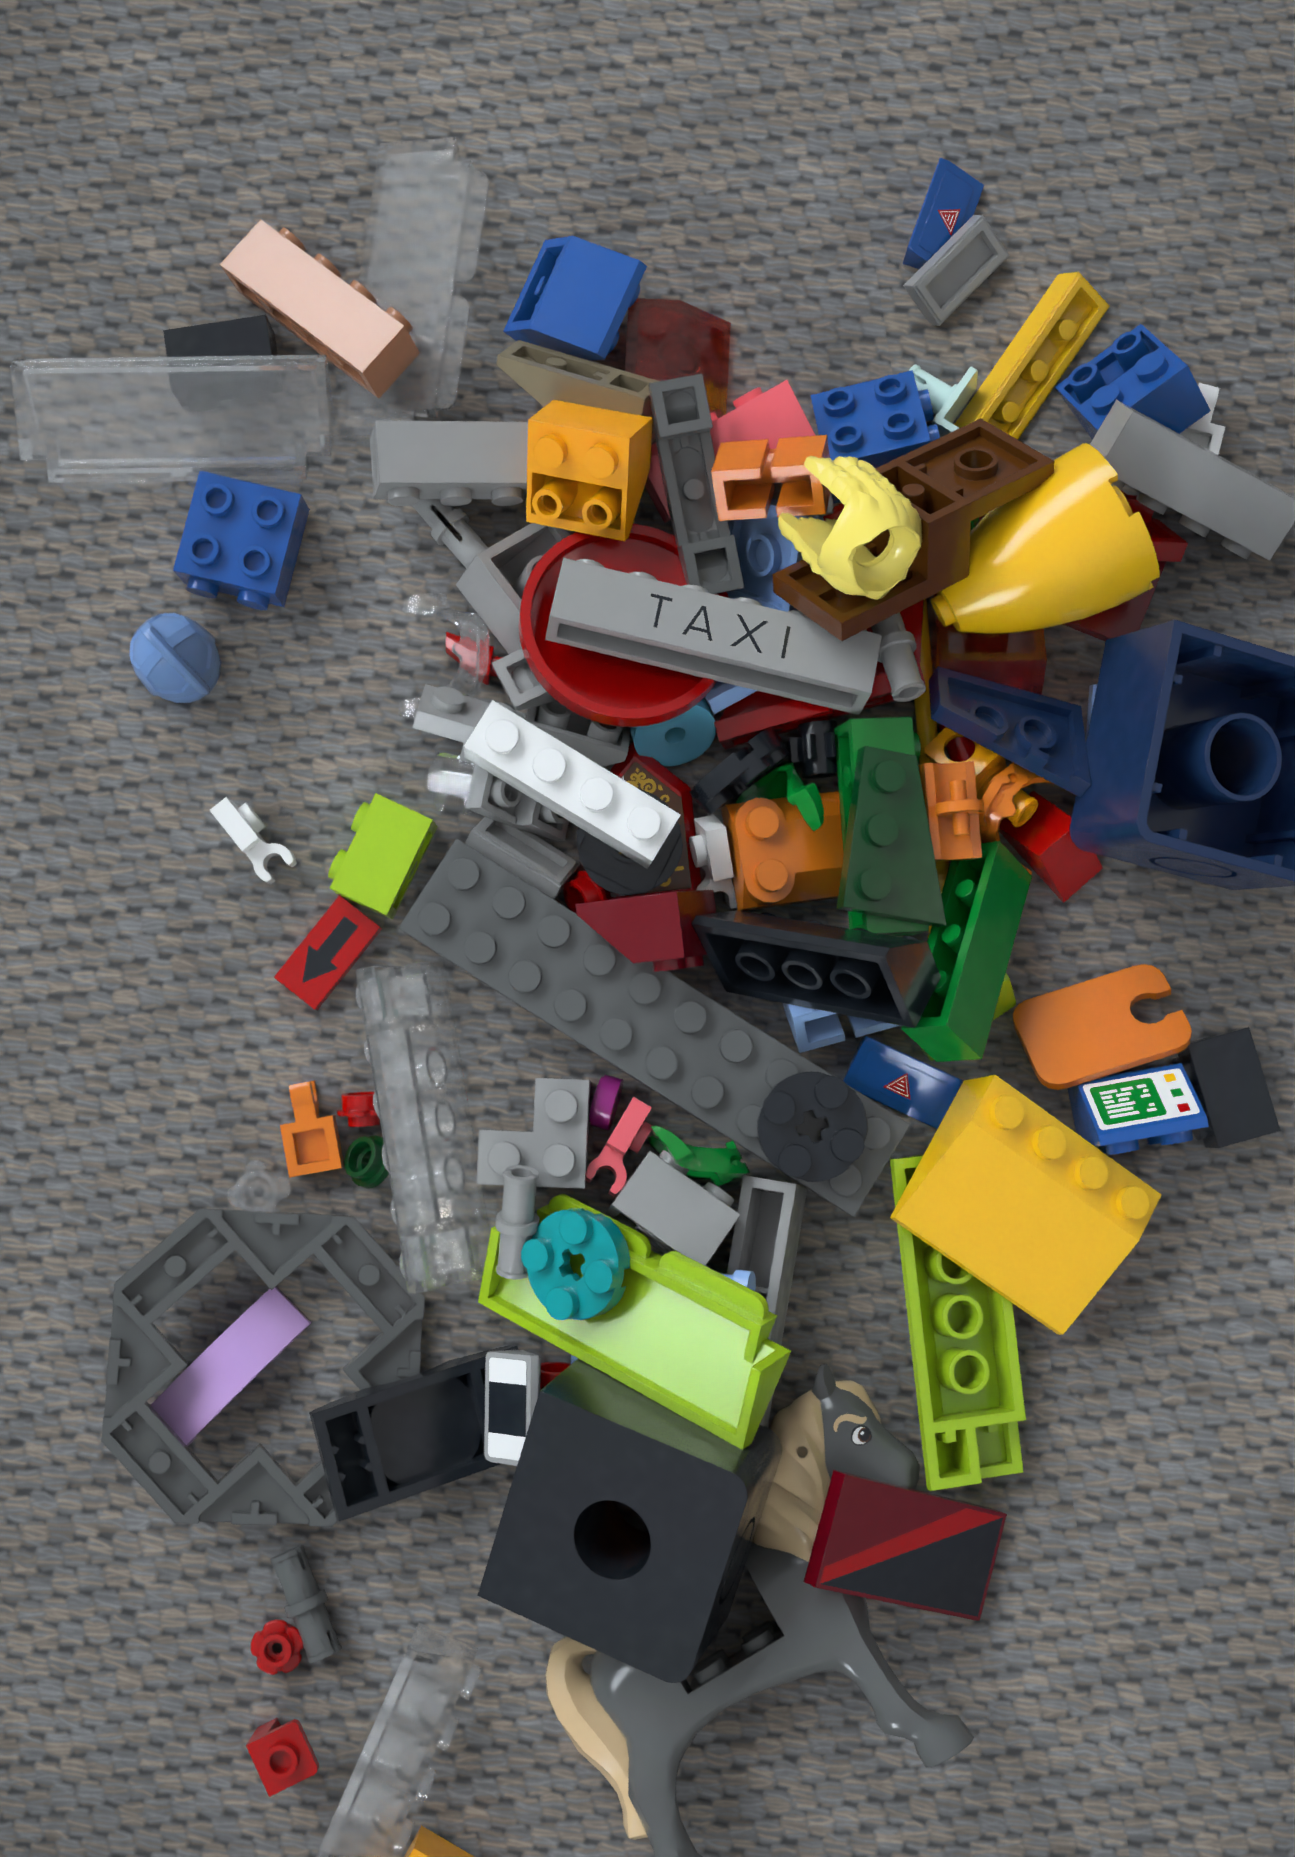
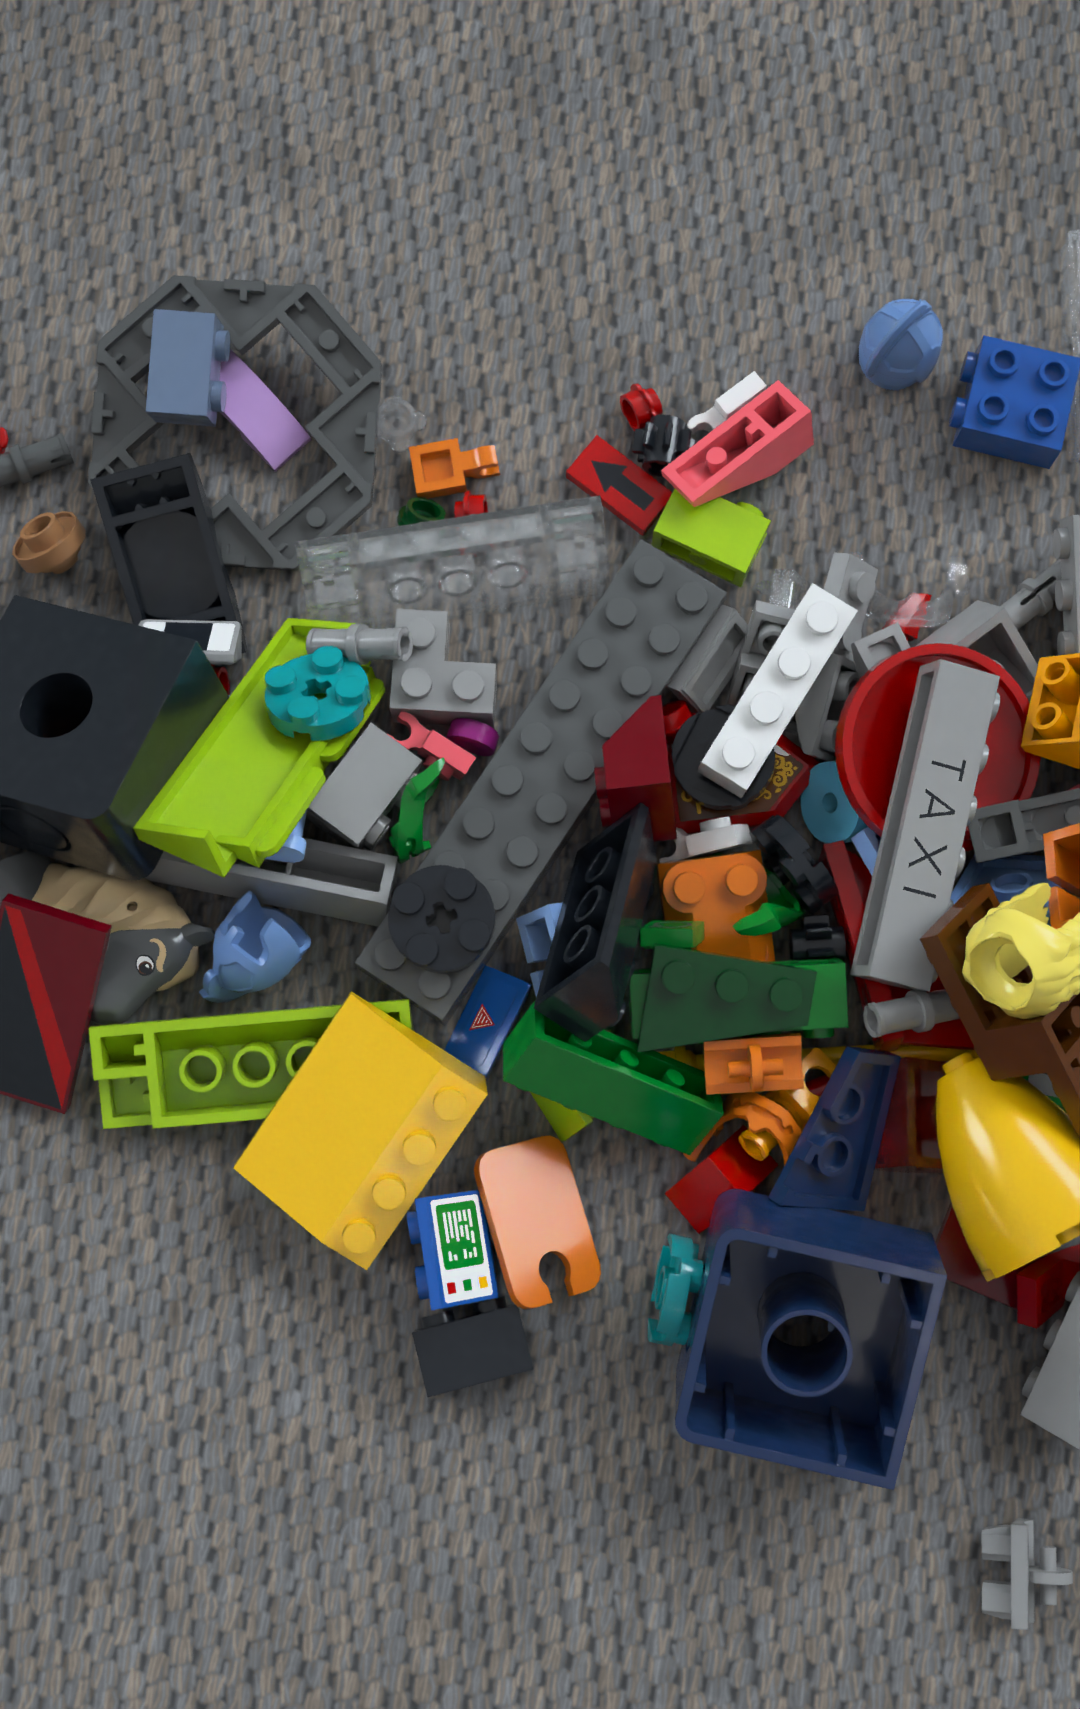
camera: 90 degrees right, 5 degrees down
none -> medium nougat plate [12,511,86,574]
none -> sand blue brick [146,309,230,427]
none -> medium blue helmet [199,890,311,1003]
none -> red plate [620,383,663,431]
none -> black gear [632,415,696,477]
none -> green tile [640,920,704,949]
none -> teal plate [648,1233,704,1346]
none -> coral slope [661,380,814,507]

